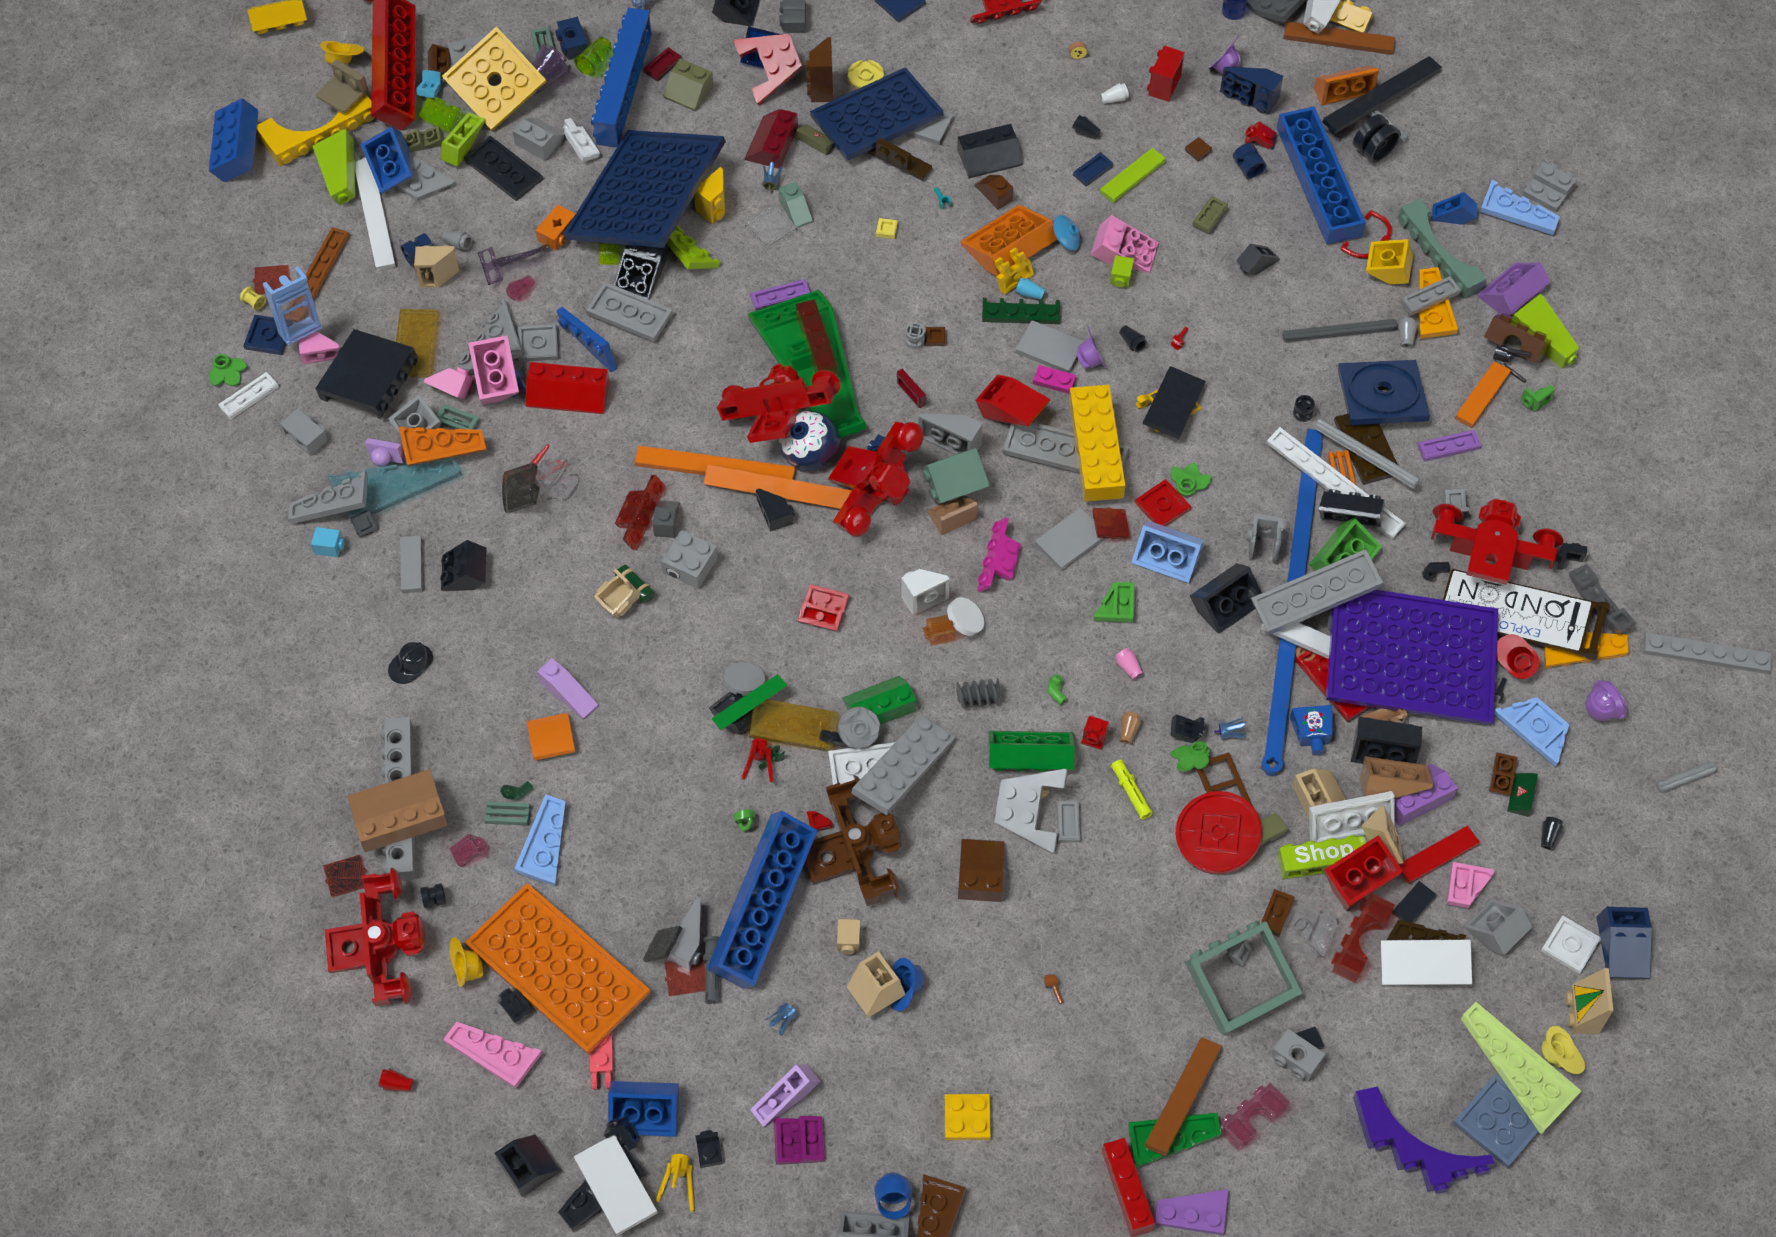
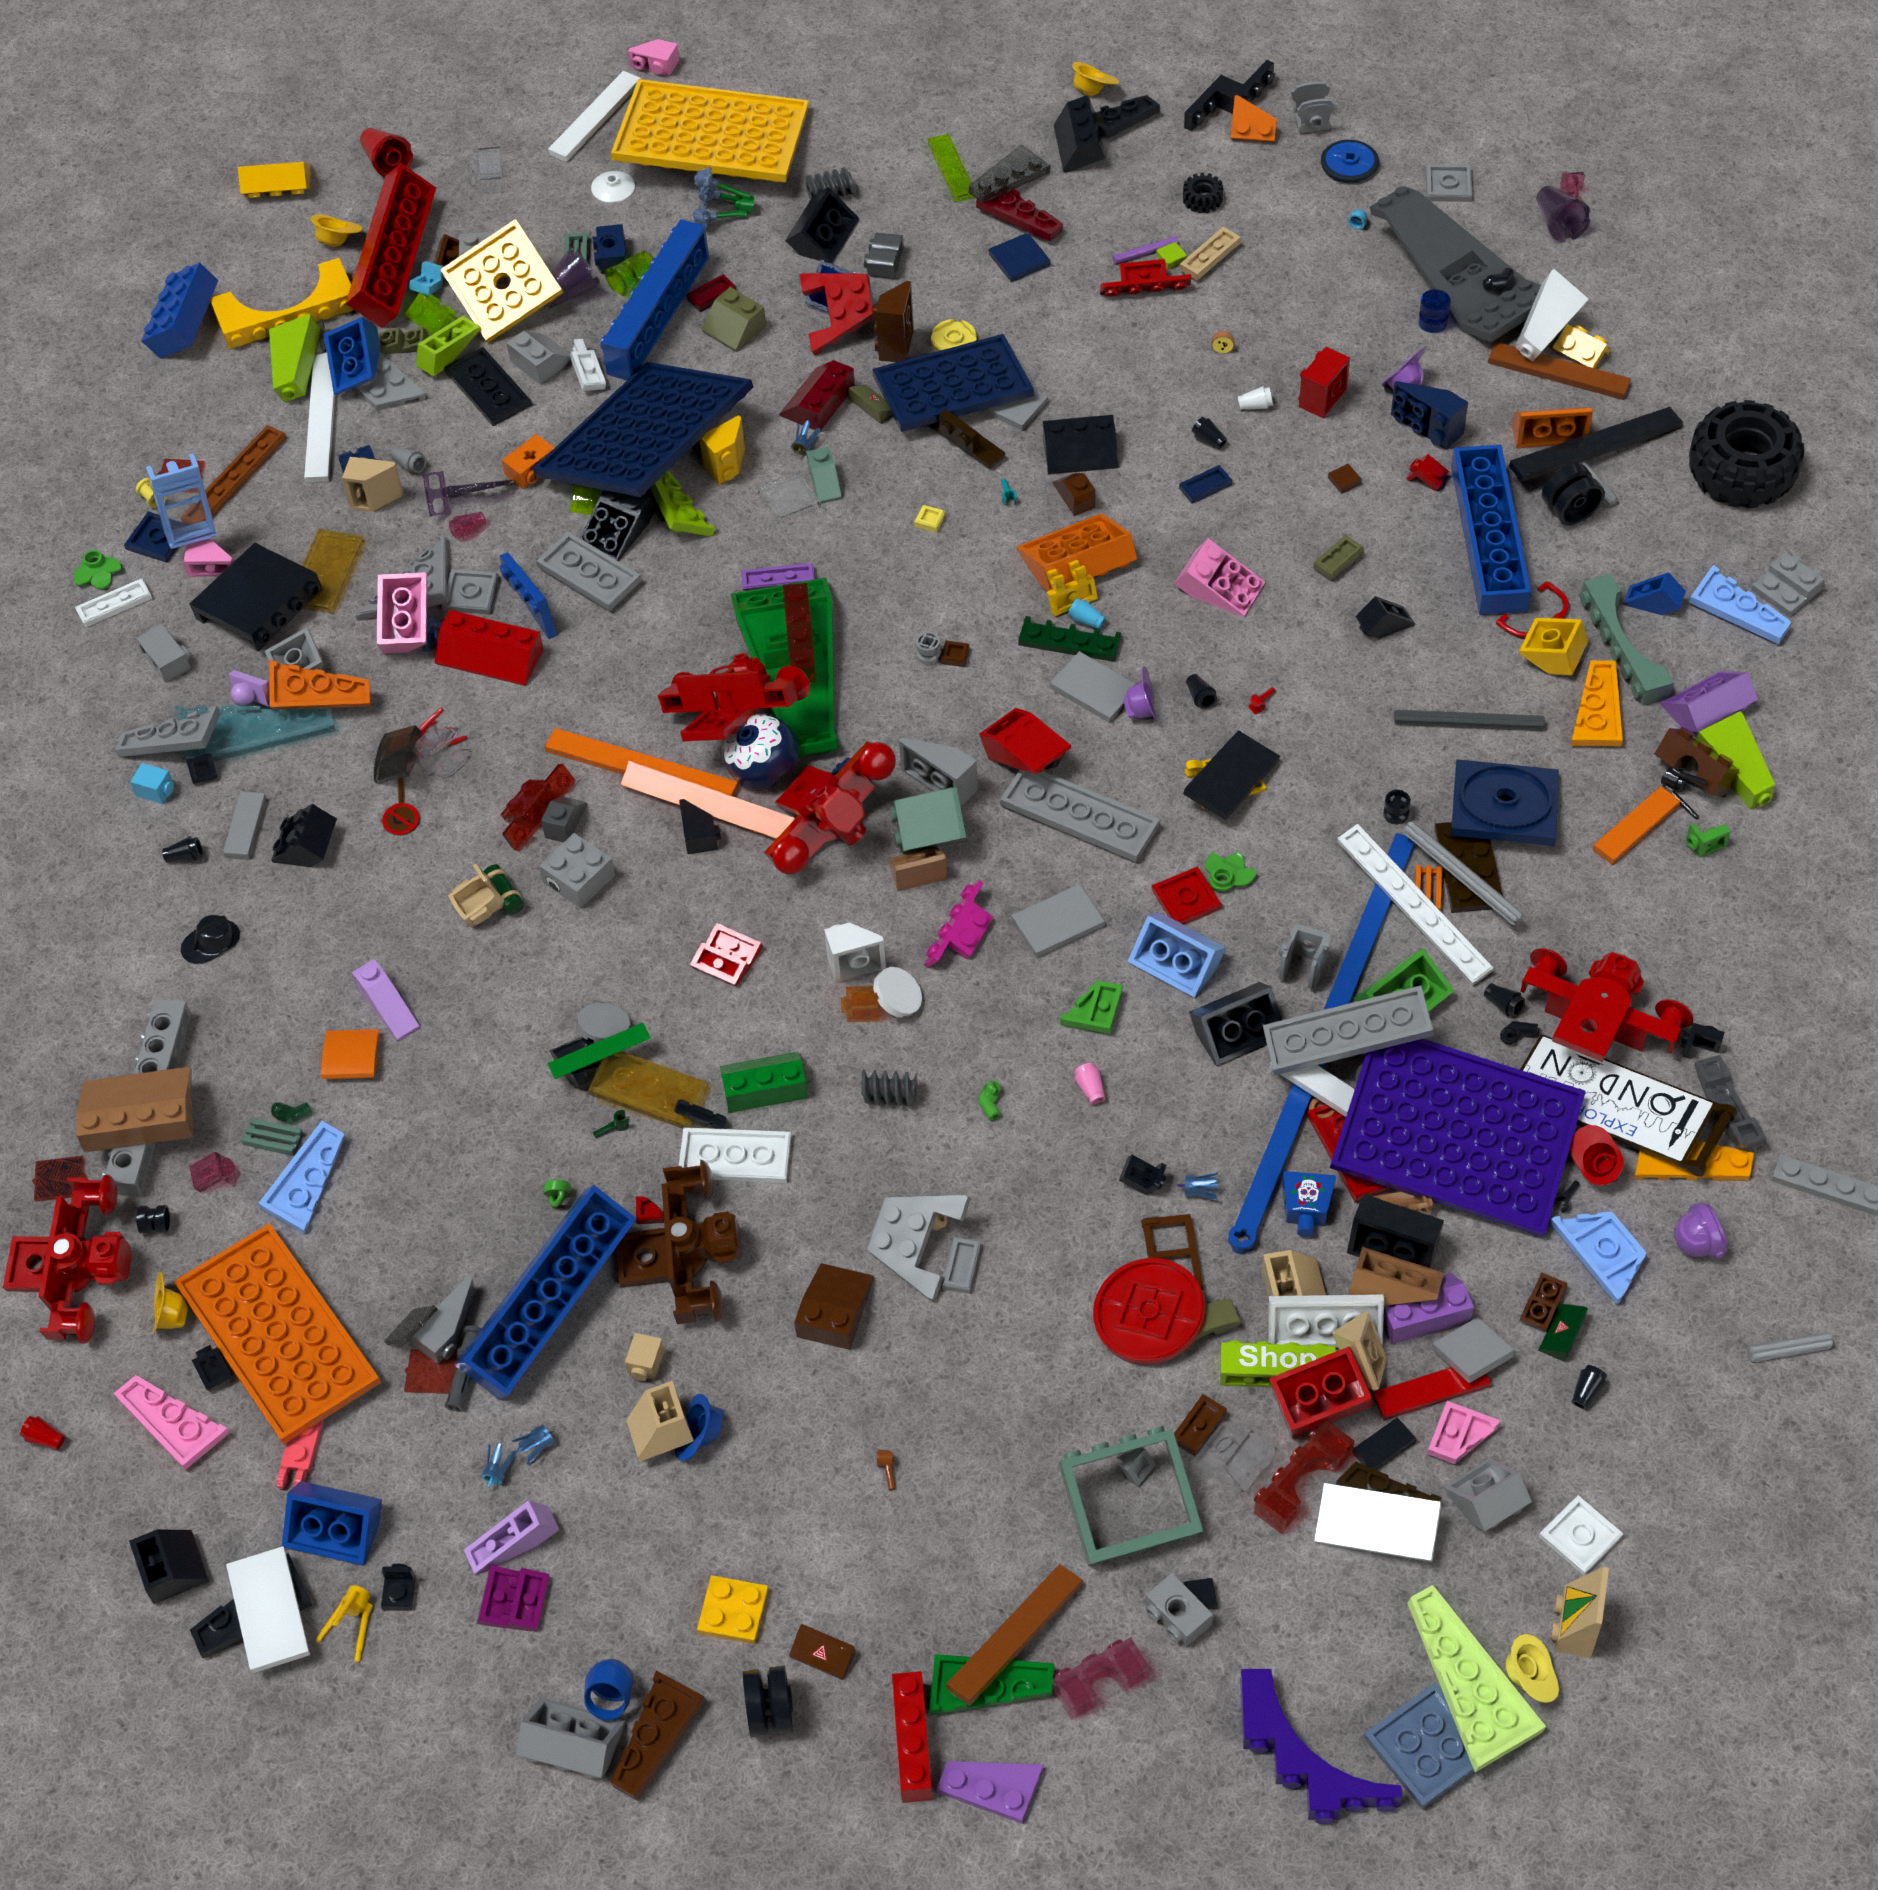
camera: 15 degrees right, 5 degrees down
dark tan bracket [316,59,368,114] -> none
bright pink slope [424,367,474,399] -> none
sand green tile [437,404,480,430] -> none
black bracket [604,1116,640,1151] -> none
red plant [741,738,774,783] -> none
light grey tile [838,707,880,749] -> none
light grey plate [851,716,955,815] -> none
dark red tile [897,368,926,408] -> none
green slope [989,731,1075,772] -> none
dark pink plate [1033,365,1076,394] -> none
dark azure dish [1053,215,1081,251] -> none
yellow brick [1069,385,1125,502] -> none
red brick [1081,715,1109,750] -> none
clear red piece [1092,507,1130,540] -> none
lime tile [1100,147,1166,203] -> none
lime brick [1110,255,1134,288] -> none
neon yellow pin [1111,759,1153,820] -> none
medium nougat cone [1119,711,1142,744] -> none
bright green plate [1170,741,1210,771] -> none
dark blue wheel [1233,143,1267,179] -> none
black slope [1319,489,1385,527] -> none
light grey cone [1398,318,1417,348] -> none
light grey tile [1400,276,1461,316] -> none
medium lavender tile [1417,430,1481,462] -> none
light grey bracket [1443,489,1470,517] -> none
dark blue slope [1596,906,1652,979] -> none
none -> black cone [162,836,203,863]
none -> piece [382,764,420,836]
none -> flat silver piece [481,1443,516,1488]
none -> black wheel [743,1665,794,1738]
none -> reddish brown slope [789,1624,856,1680]
none -> light grey tile [1433,1317,1514,1383]
none -> black cone [1484,983,1525,1017]
none -> black tyre [1689,400,1804,508]

